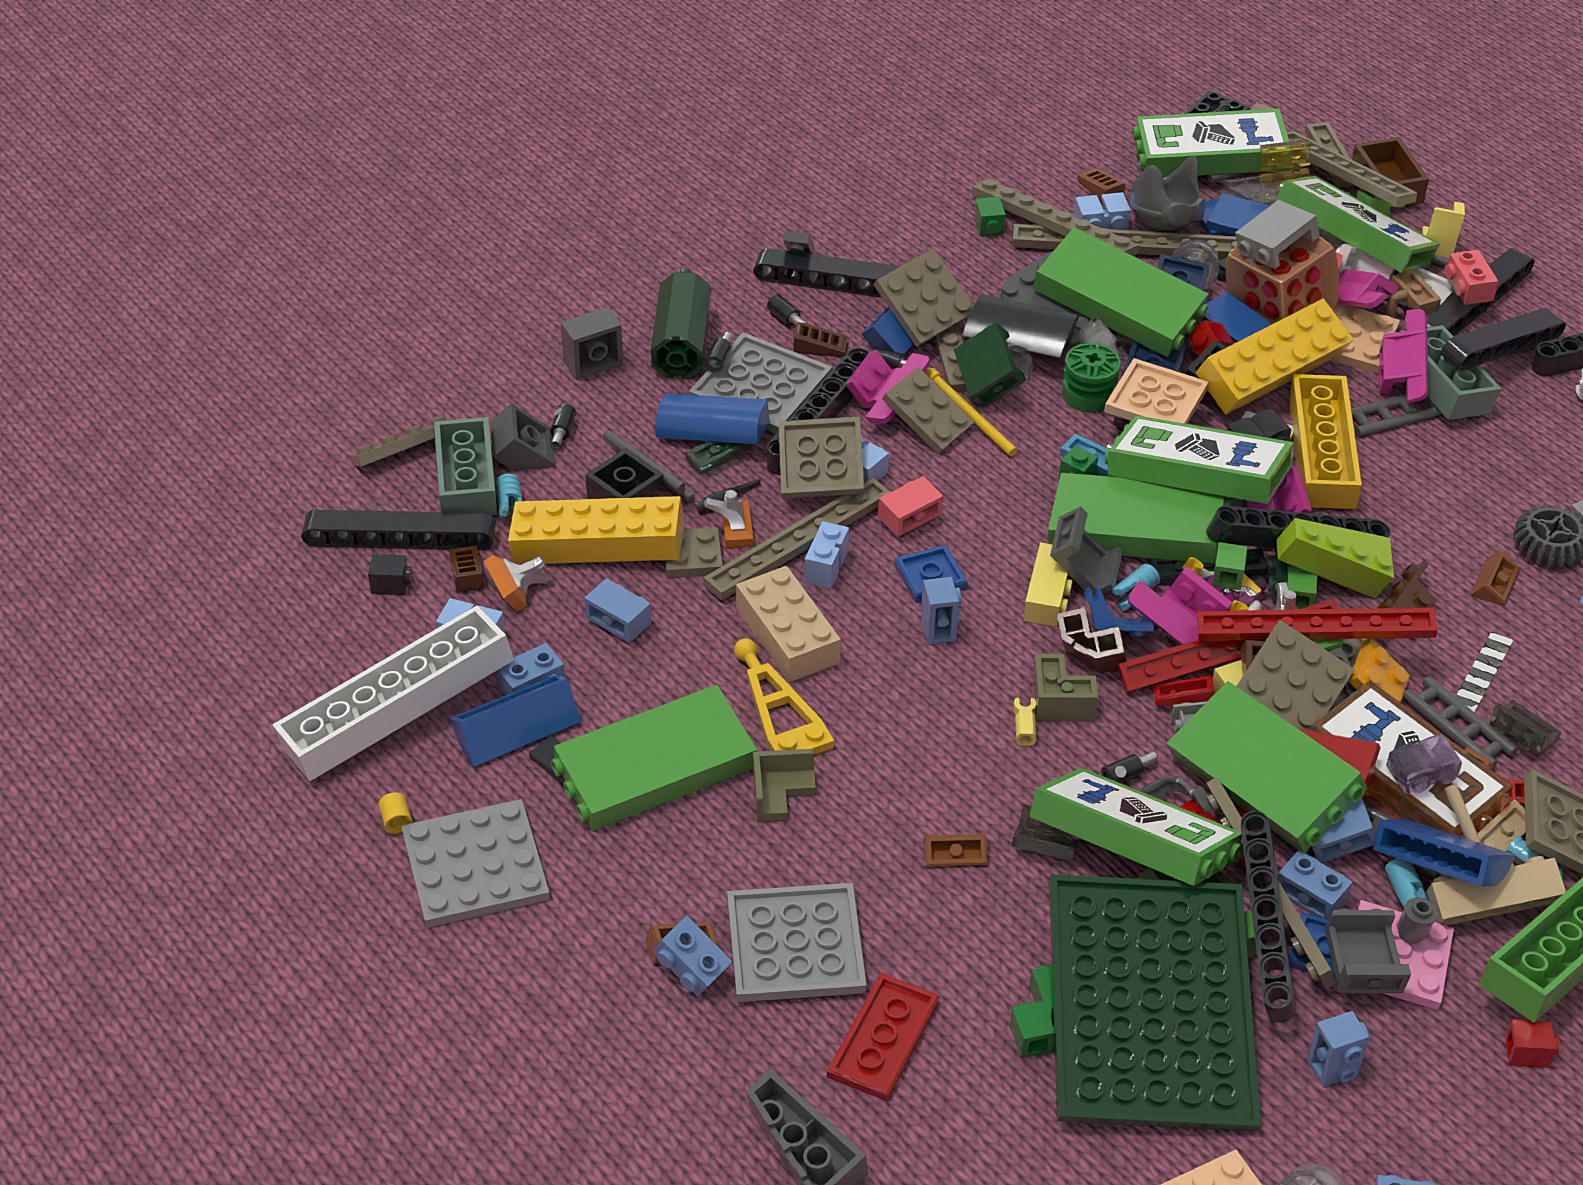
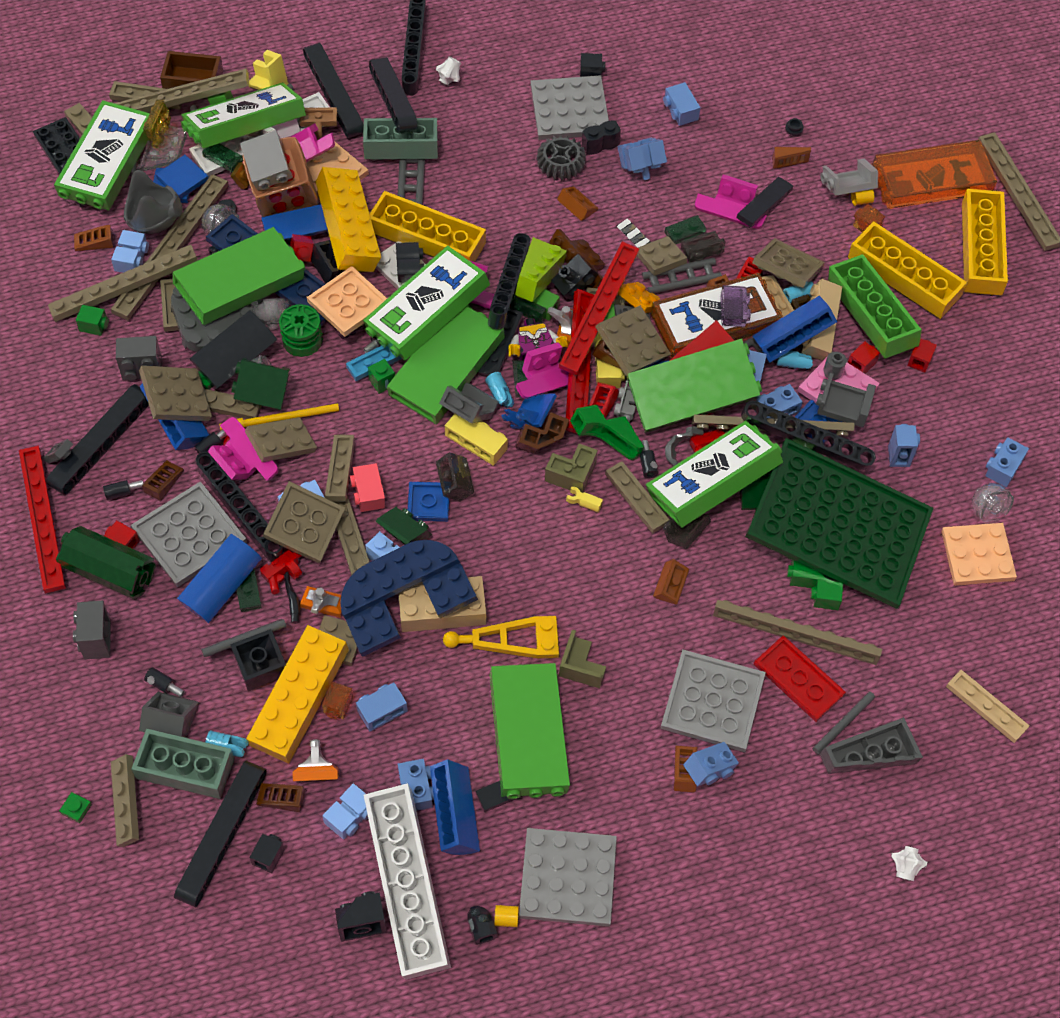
camera: 70 degrees left, 15 degrees up
black piece [704,332,732,372] -> none
medium blue brick [921,577,961,645] -> none
bright green brick [1212,542,1247,590] -> none
dark pink plate [1379,309,1428,404] -> none
coral brick [1444,250,1498,305] -> none
tan bar [1444,784,1481,843] -> none
none -> red plate [19,445,66,594]
none -> green plate [59,792,92,823]
none -> red brick [104,520,140,549]
none -> dark grey brick [116,336,162,381]
none -> red piece [260,550,302,594]
none -> clear orange brick [322,682,354,719]
none -> dark tan plate [325,435,355,501]
none -> black slope [335,891,387,942]
none -> dark blue plate [340,540,478,657]
none -> dark green slope [376,507,432,545]
none -> clear smoke brick [436,452,474,502]
none -> black rock [467,906,497,945]
none -> black brick [551,254,598,301]
none -> green arch [570,405,644,460]
none -> dark tan plate [605,461,670,534]
none -> dark tan plate [637,236,687,276]
none -> clear green plate [664,215,707,244]
none -> dark tan plate [713,600,882,665]
none -> dark grey bar [812,691,875,754]
none -> red brick [848,341,880,374]

